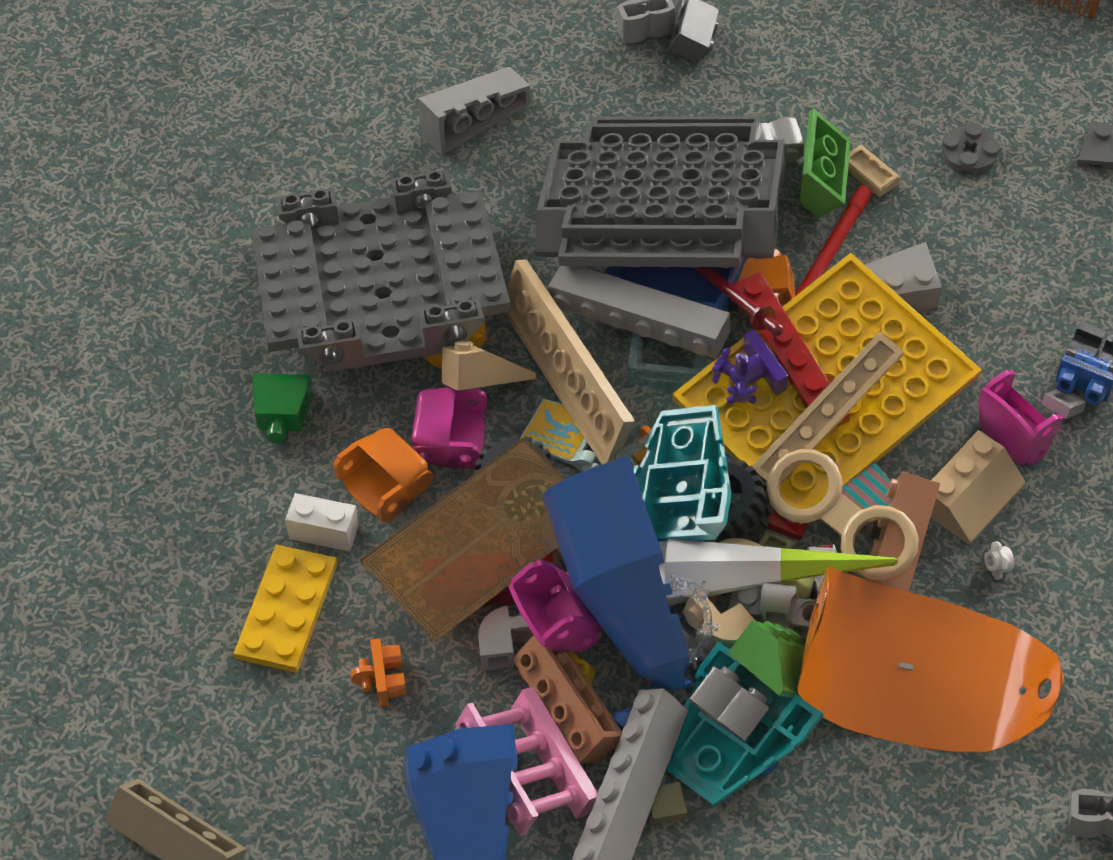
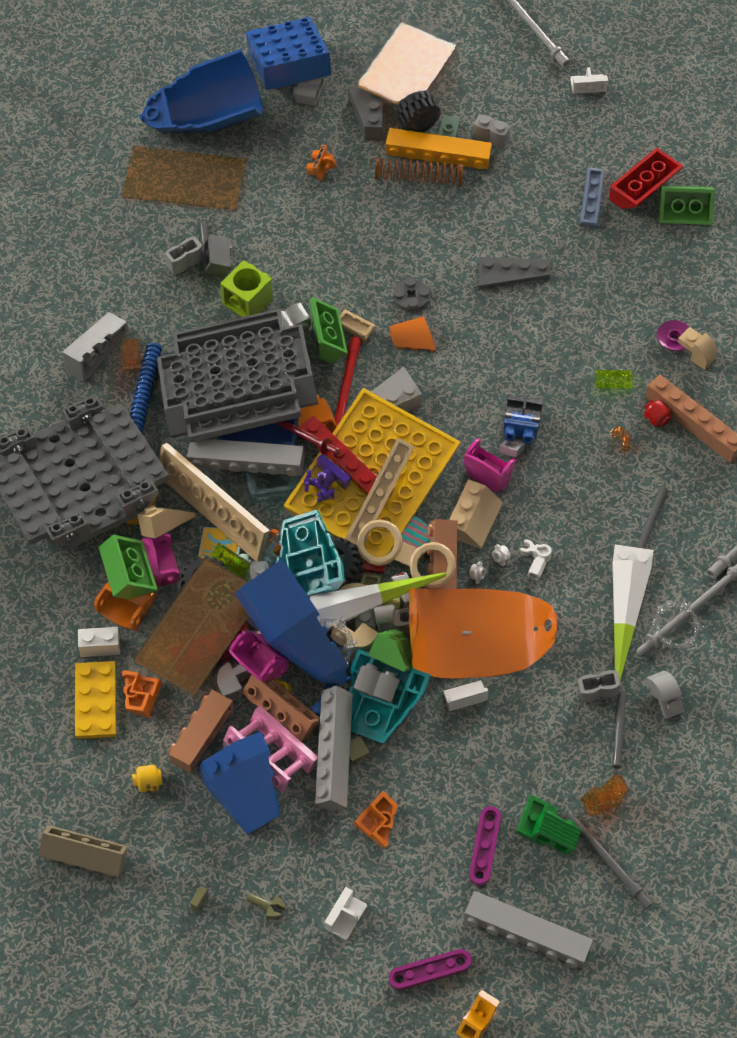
camera: 20 degrees left, 5 degrees up
green torso [253,373,314,443] -> none
orange hips [350,638,407,707] -> none
none -> bright green slope [99,535,157,600]
none -> clear orange brick [120,339,142,369]
none -> orange slope [122,670,162,718]
none -> blue piece [130,343,162,433]
none -> yellow head [132,765,162,793]
none -> nougat brick [168,690,233,773]
none -> clear neon green tile [209,543,251,579]
none -> lime brick [220,260,273,317]
none -> orange slope [390,316,436,352]
none -> white panel [443,680,488,711]
none -> white plate [469,561,486,584]
none -> white bar [520,540,551,581]

